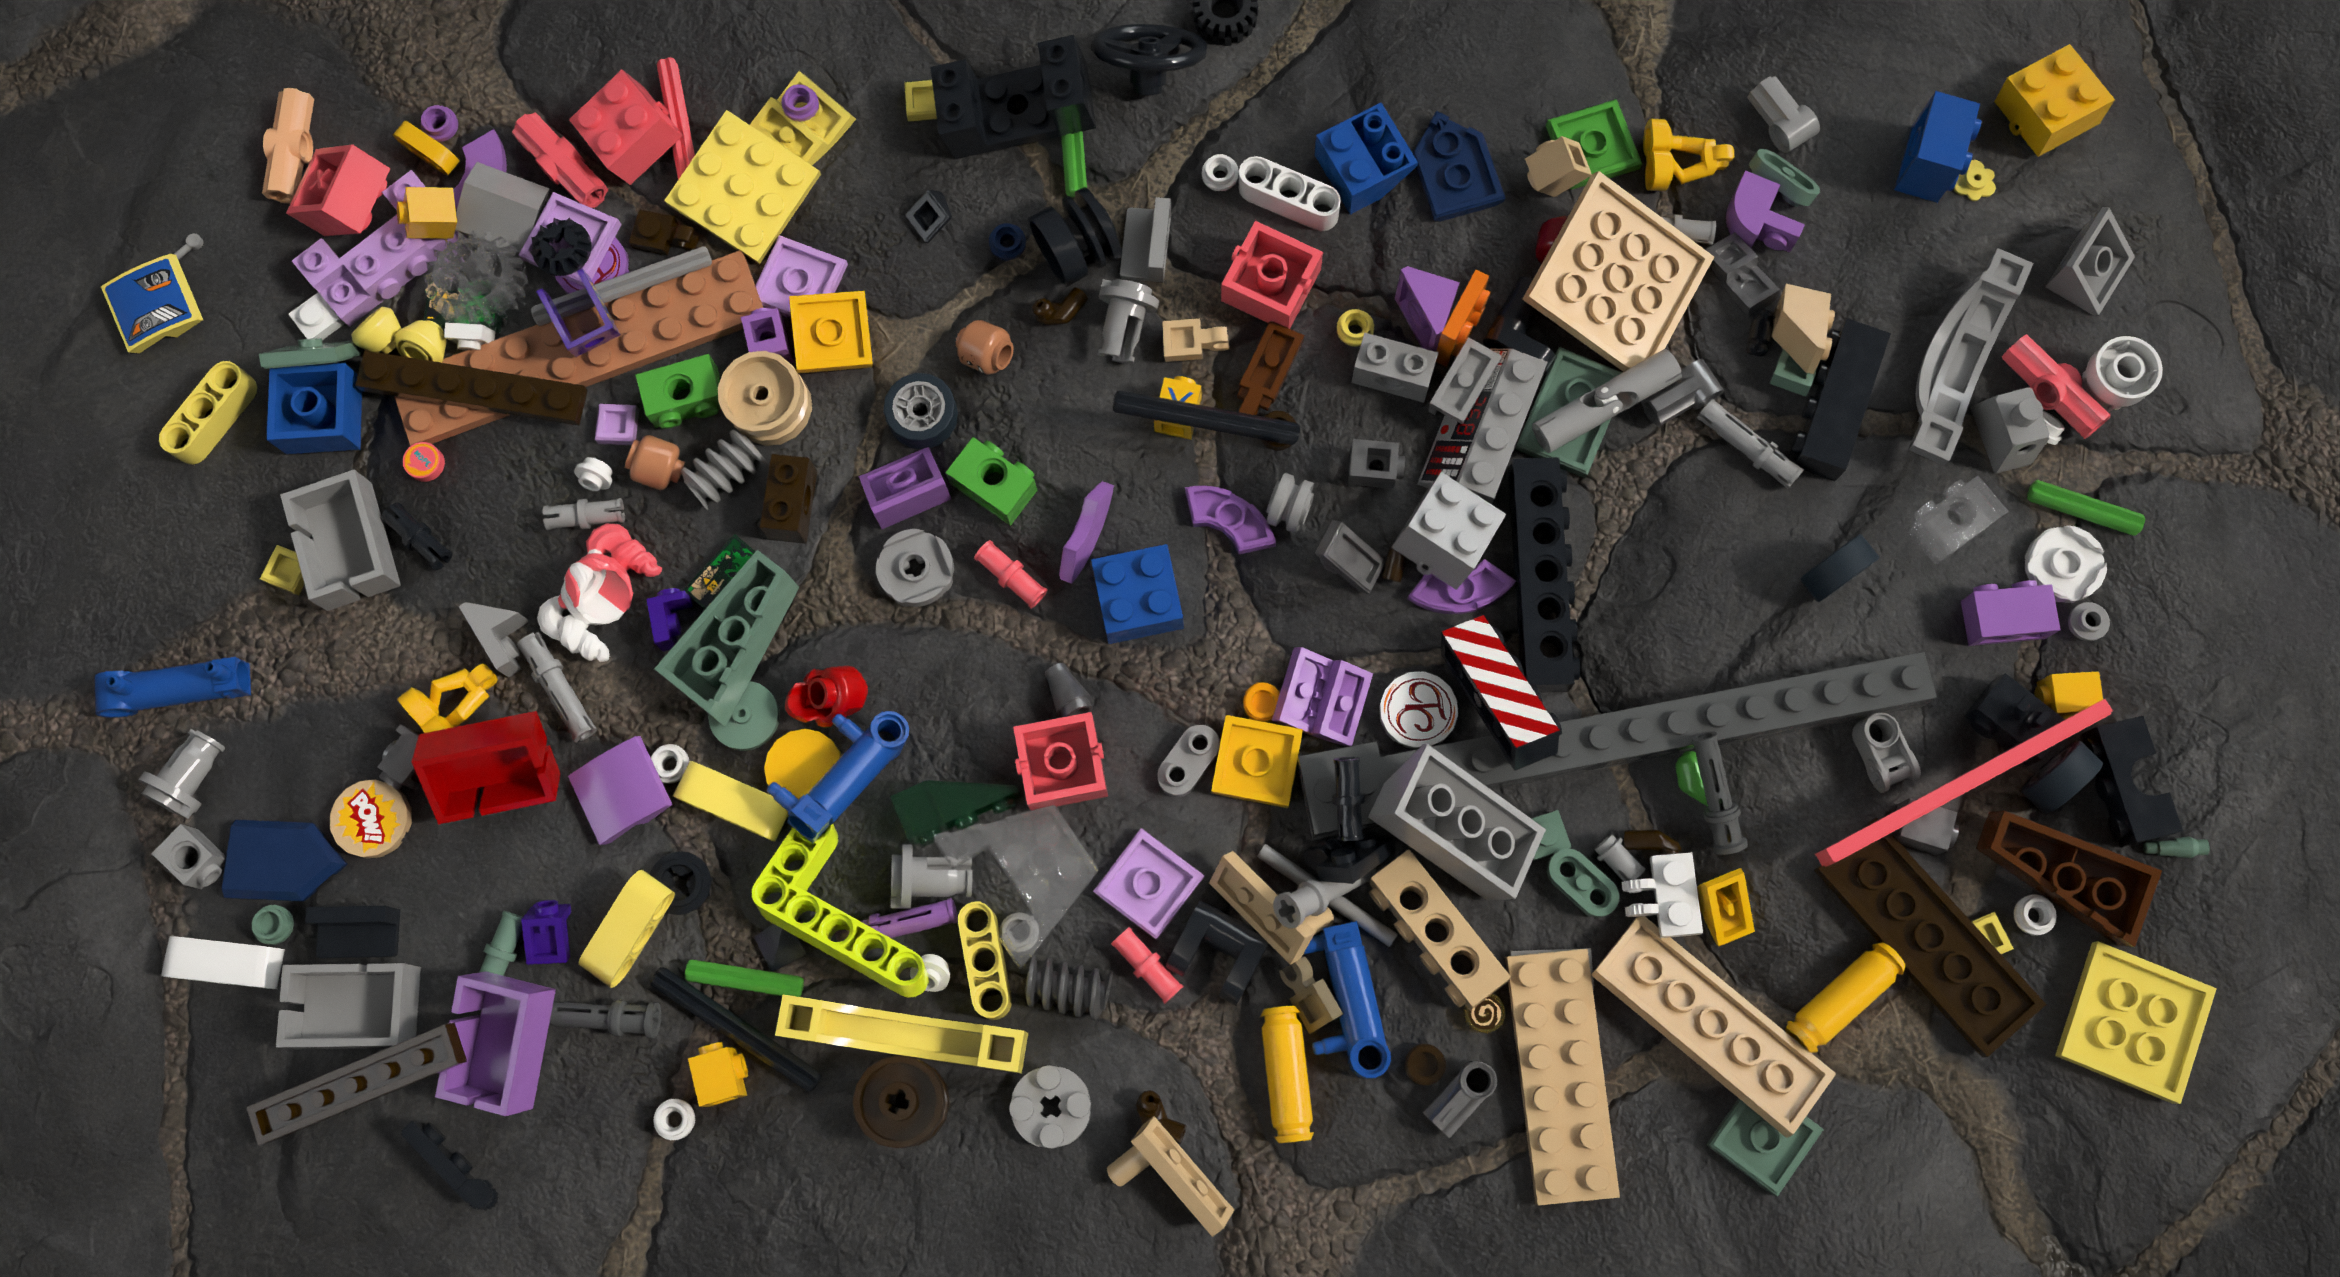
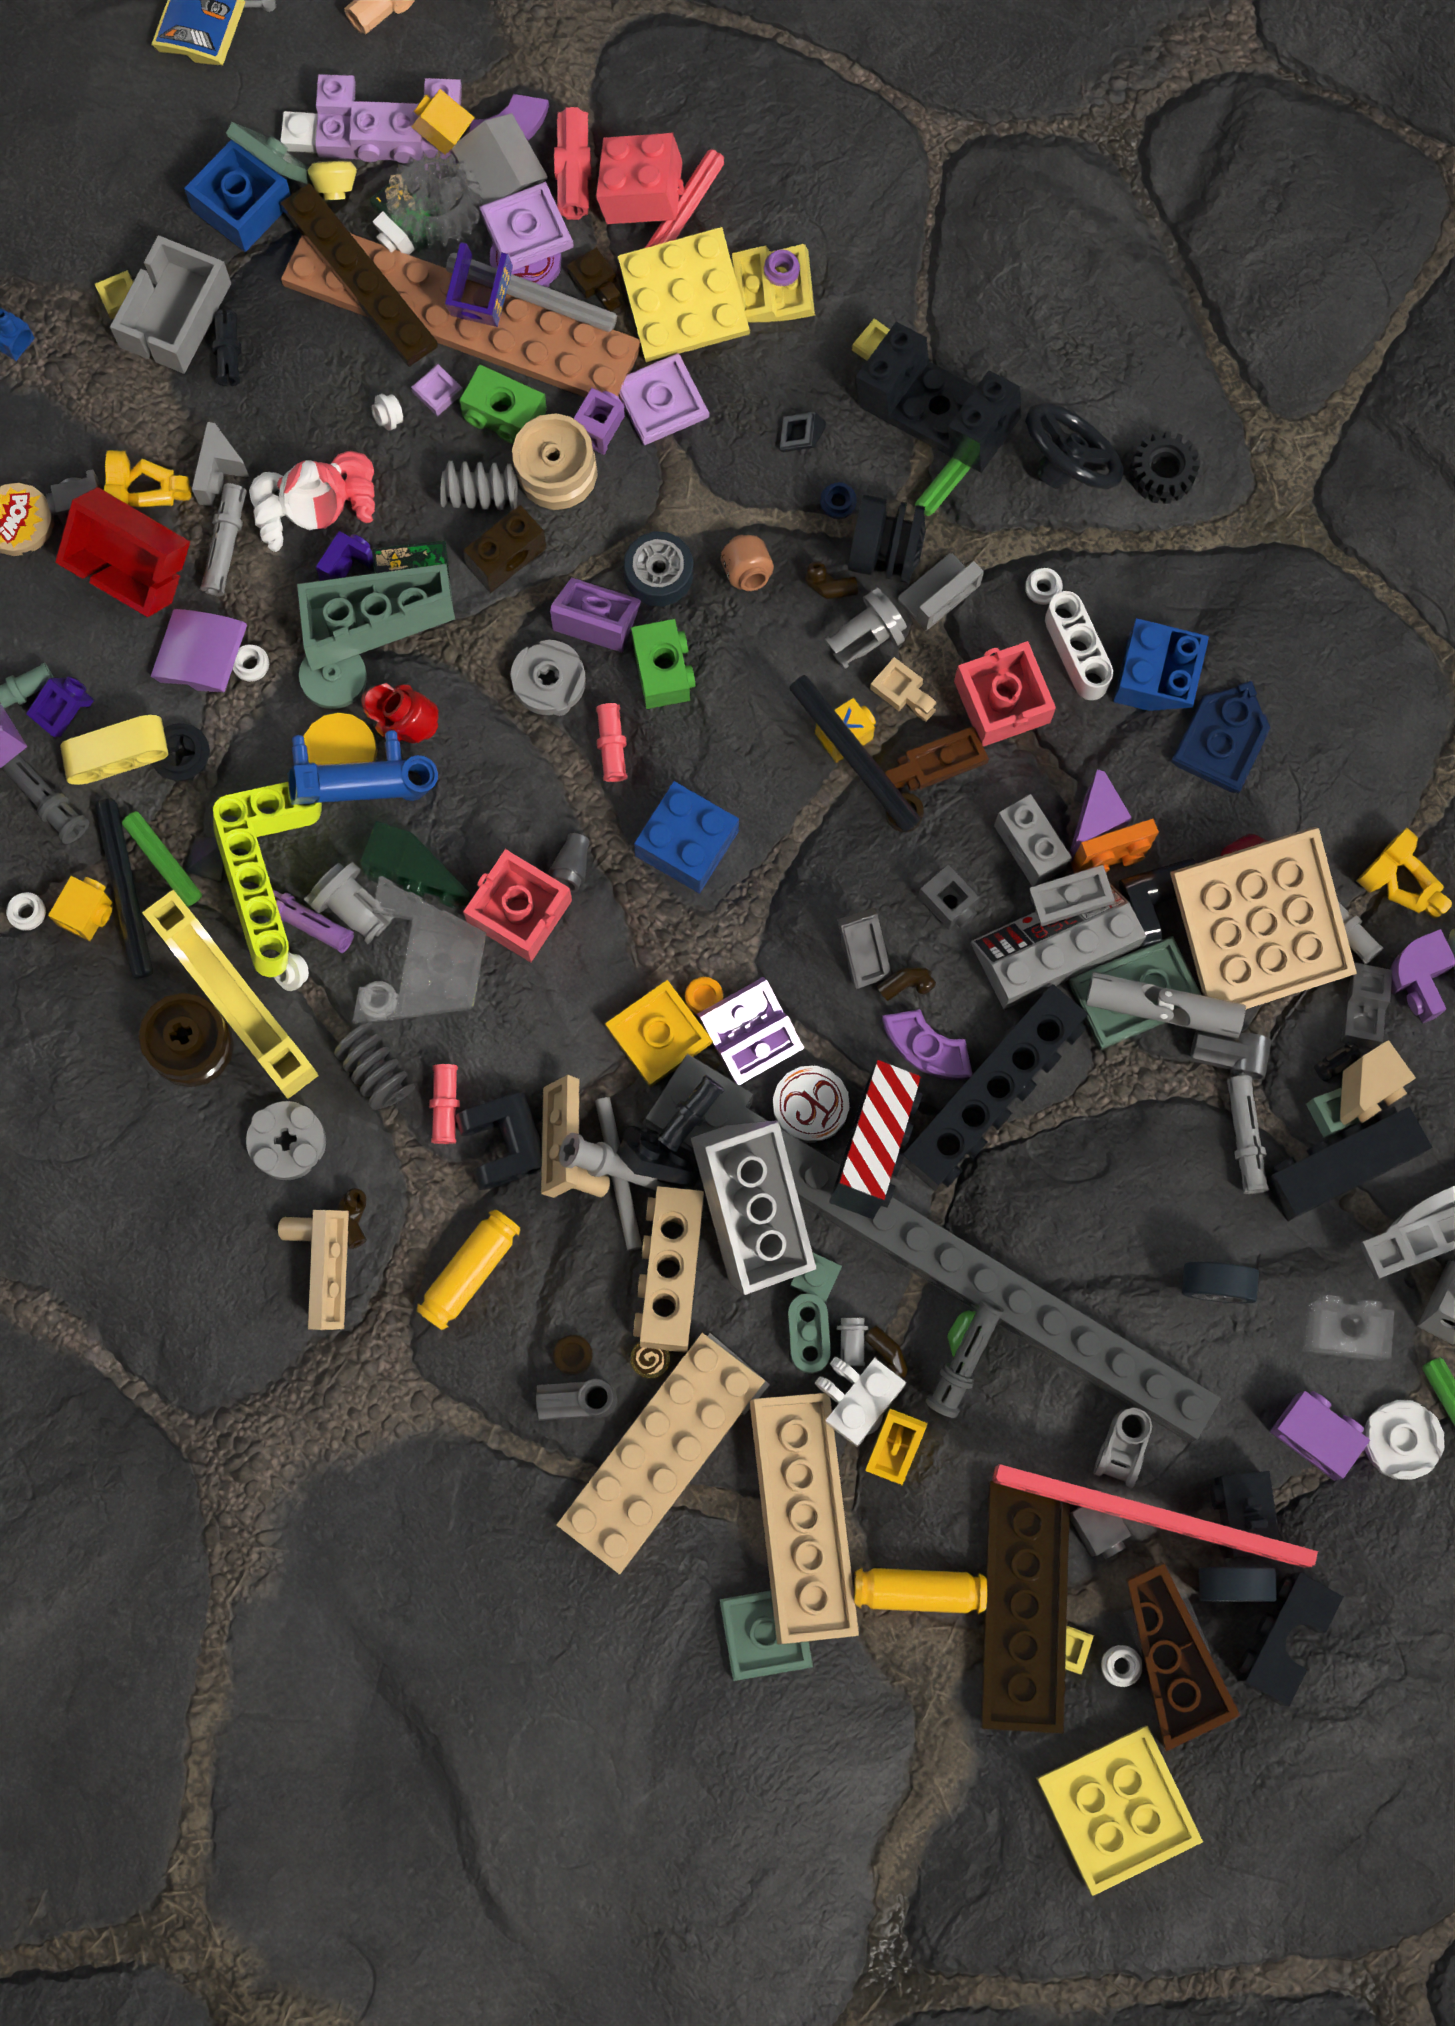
camera: 35 degrees right, 0 degrees up
light yellow beam [159,361,257,464] -> none
coral brick [286,144,390,236] -> none
yellow beam [393,121,460,176] -> none
light yellow cone [395,320,447,363] -> none
coral tile [403,442,445,482] -> none
medium lavender plate [421,105,458,142] -> none
black gear [530,218,592,276] -> none
light grey pin [543,498,625,530] -> none
nougat head [624,435,685,490] -> none
light yellow beam [673,761,788,842] -> none
yellow plate [789,291,873,373] -> none
light yellow beam [958,902,1012,1020] -> none
medium lavender tile [1059,481,1114,584] -> none
lavender tile [1093,828,1204,940] -> none
light grey plate [1158,725,1220,797] -> none
medium lavender tile [1185,486,1276,554] -> none
light grey wheel [1266,473,1314,534] -> none
dark tan plate [1279,957,1343,1034] -> none
blue piece [1304,921,1391,1079] -> none
light yellow plate [1337,309,1374,347] -> none
light grey brick [1391,472,1506,590] -> none
tan brick [1525,136,1592,197] -> none
bright green tile [1546,99,1642,190] -> none
yellow brick [2034,672,2103,719] -> none
light grey plate [2068,602,2110,641] -> none
sand green piece [2143,836,2210,859] -> none

